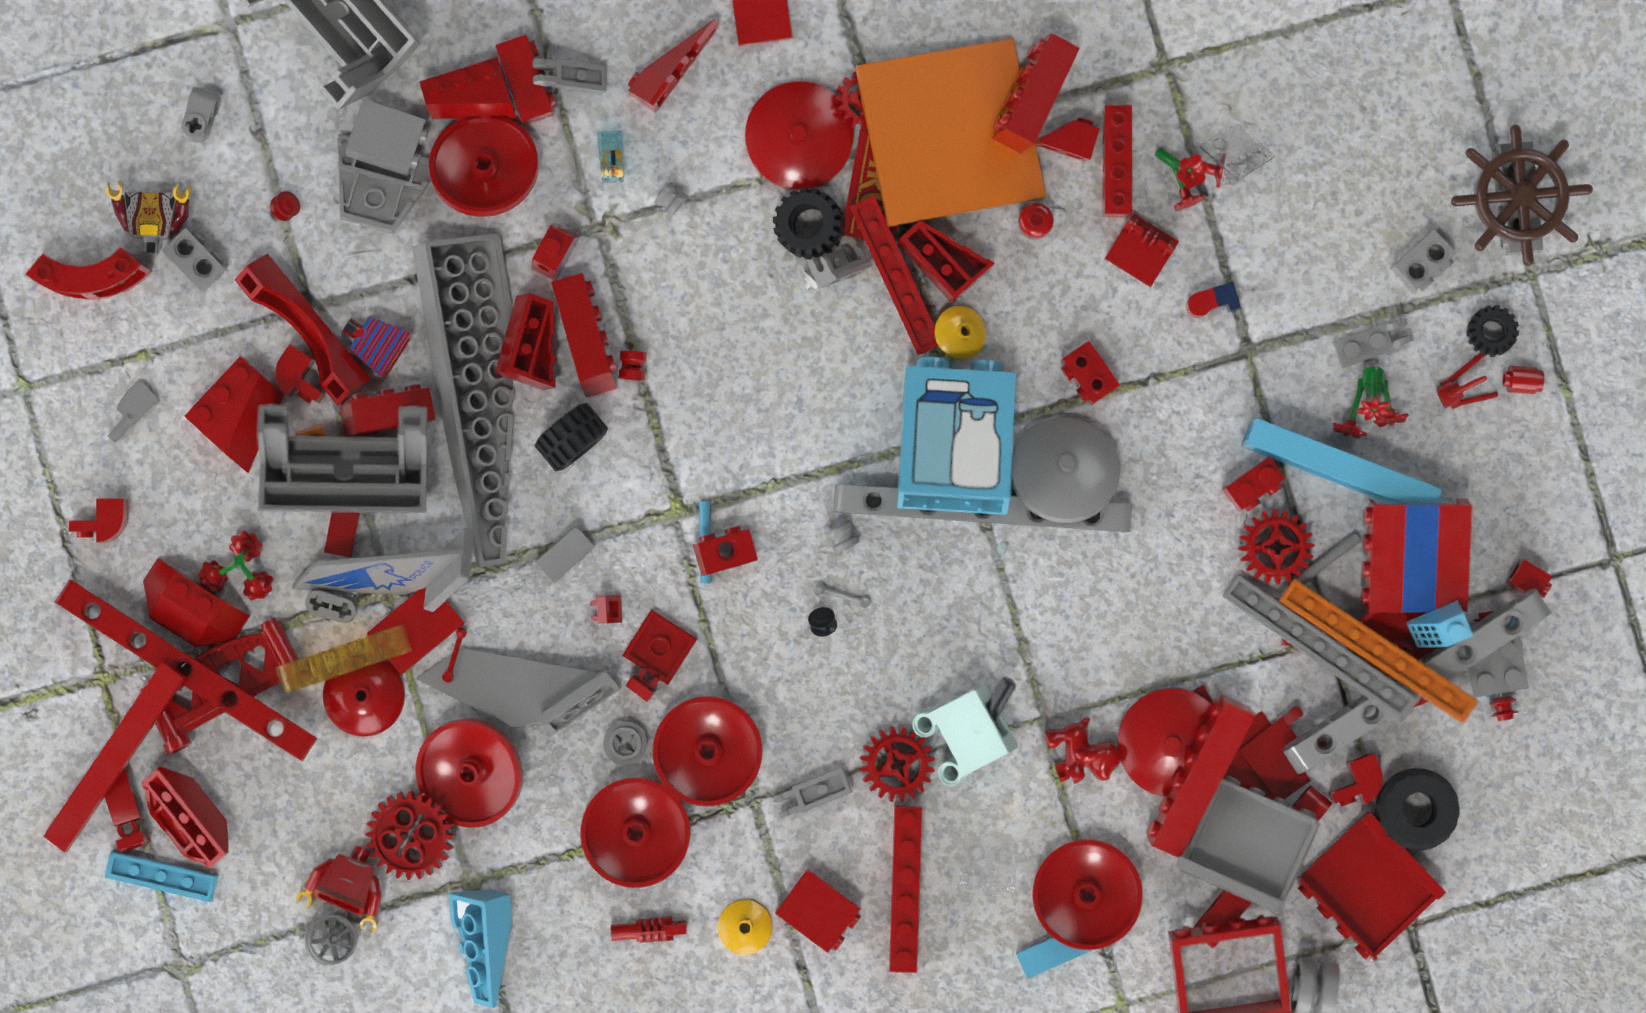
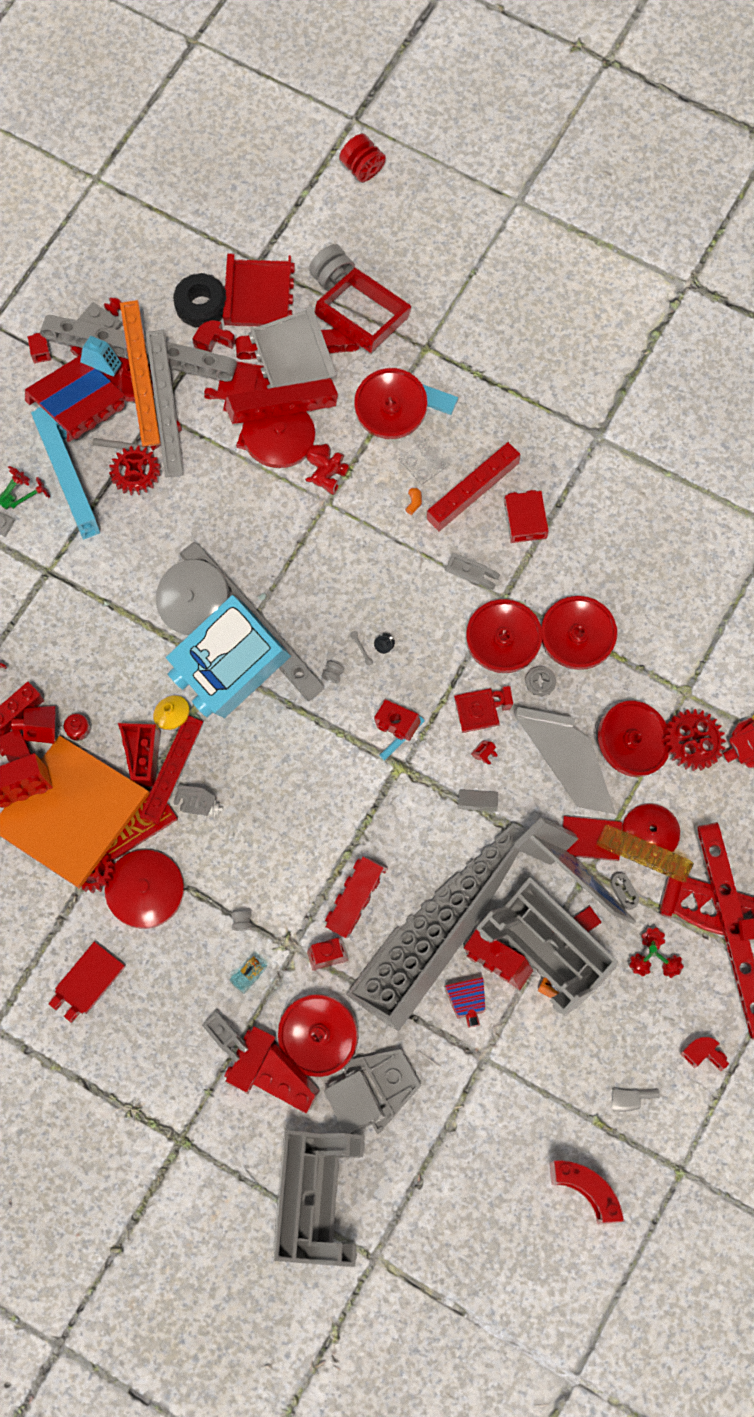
camera: 135 degrees left, 15 degrees down
torso [106,181,192,255] -> none
red wedge [143,558,250,647] -> none
light grey brick [162,228,227,292] -> none
light grey piece [181,87,222,143] -> none
red wedge [184,356,285,473] -> none
red arch [234,253,371,406] -> none
red wheel [270,191,300,221] -> none
red brick [275,344,325,404] -> none
red hinge [442,628,467,683] -> none
medium azure wedge [449,890,512,1008] -> none
red wedge [495,293,556,390] -> none
black tyre [534,403,608,472] -> none
red hinge [611,916,687,943] -> none
red wheel [618,351,647,380] -> none
red wedge [628,19,719,114] -> none
yellow dish [718,900,772,955] -> none
black tyre [773,187,845,260] -> none
red gear [859,726,935,802] -> none
light aqua piece [912,677,1019,786] -> none
red brick [1060,341,1120,405] -> none
red hinge [1105,213,1179,288] -> none
leg [1186,282,1241,318] -> none
red brick [1222,456,1286,512] -> none
none -> red torso [12,706,55,744]
none -> orange arm [405,488,422,515]

